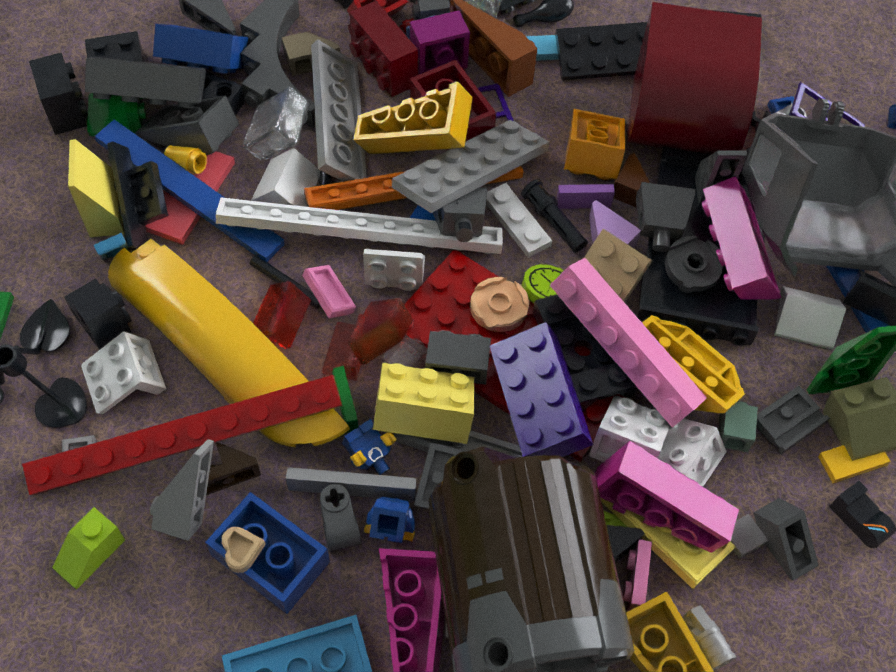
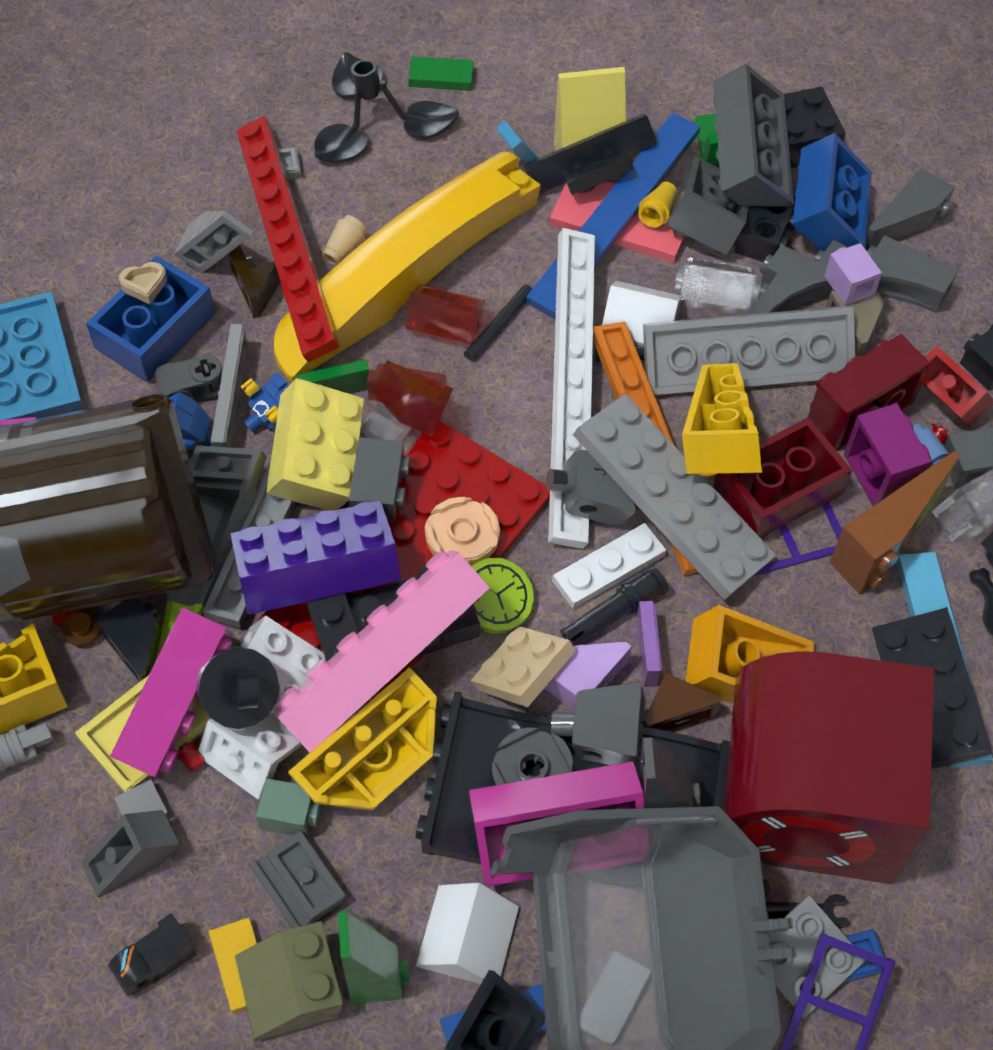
camera: 90 degrees right, 0 degrees up
black brick [29,53,88,135] -> none
lime slope [52,507,125,590] -> none
black brick [64,279,132,350] -> none
white bracket [81,331,166,414] -> none
bright pink tile [302,265,356,319] -> none
white bracket [363,249,425,291] -> none
bright pink plate [622,539,652,612] -> none
none -> black tile [196,646,280,729]
none -> tan cone [322,215,367,266]
none -> lavender brick [824,243,882,306]

